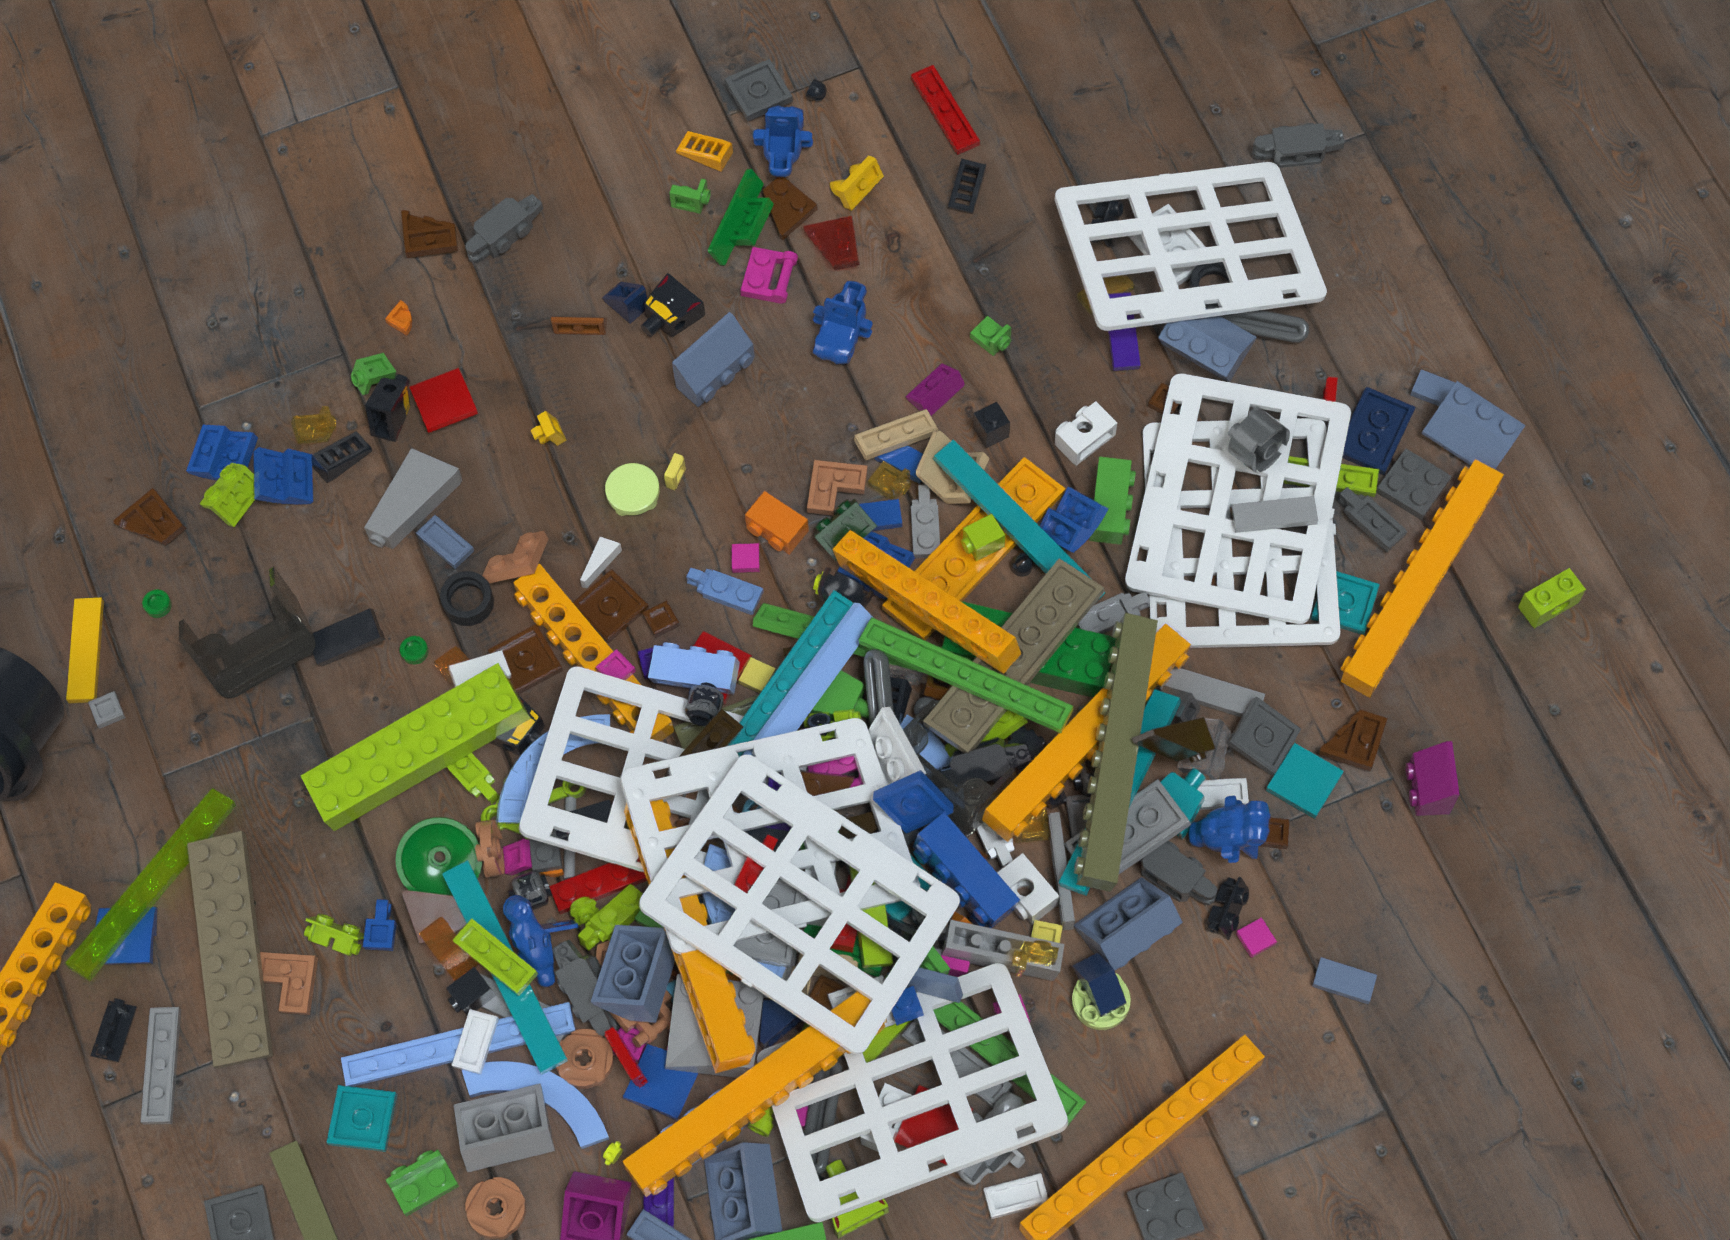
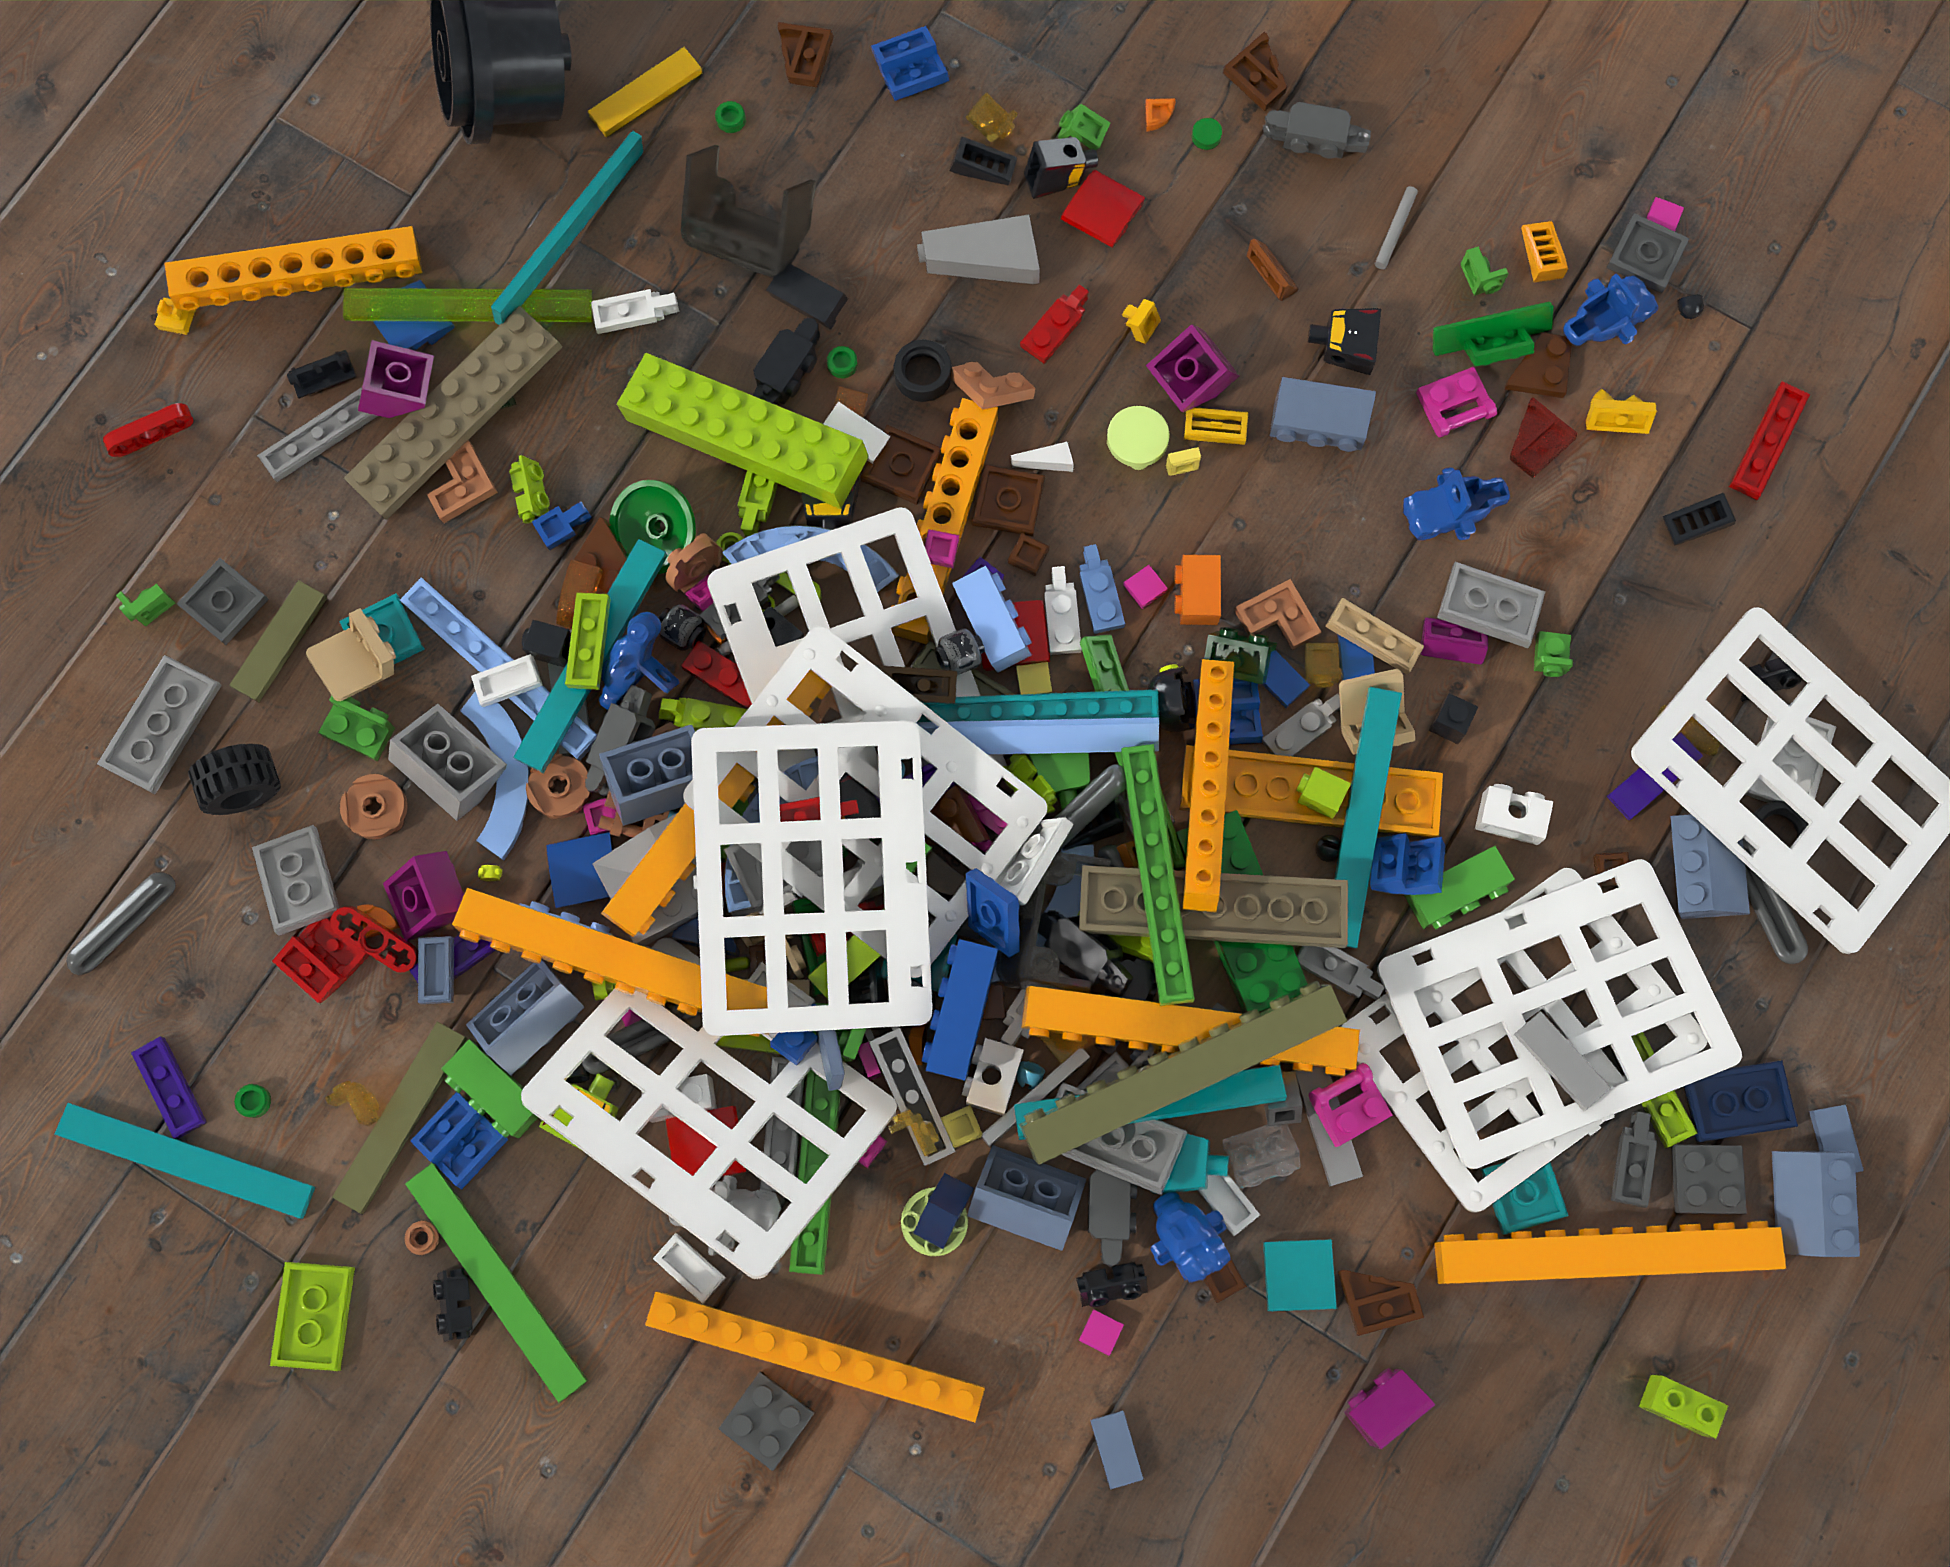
camera: 55 degrees right, 10 degrees up
light grey tile [88,691,126,729] -> none
lime bracket [200,463,255,527] -> none
blue slope [254,447,313,504] -> none
sand blue tile [416,515,474,569] -> none
lime plate [570,897,599,925] -> none
dark blue slope [602,282,647,324] -> none
red tile [604,1027,648,1088] -> none
black hinge [808,713,831,736] -> none
dark brown slope [1132,717,1215,764] -> none
dark grey tile [1227,697,1301,775] -> none
dark grey brick [1228,407,1290,472] -> none
red tile [1323,377,1338,402] -> none
none -> red beam [103,403,194,457]
none -> tan bracket [306,608,396,701]
none -> magenta slope [358,340,434,418]
none -> teal tile [491,131,643,325]
none -> white hinge [591,289,679,334]
none -> black hinge [753,317,820,405]
none -> medium azure hinge [1016,1061,1045,1089]
none -> red hinge [1020,284,1089,364]
none -> white hinge [1044,566,1082,655]
none -> magenta slope [1146,324,1239,413]
none -> yellow tile [1184,407,1248,445]
none -> green tile [1192,118,1222,150]
none -> dark pink plate [1308,1063,1393,1147]
none -> light grey bar [1375,186,1418,269]
none -> light grey tile [1437,562,1545,648]
none -> dark pink tile [1646,197,1684,231]

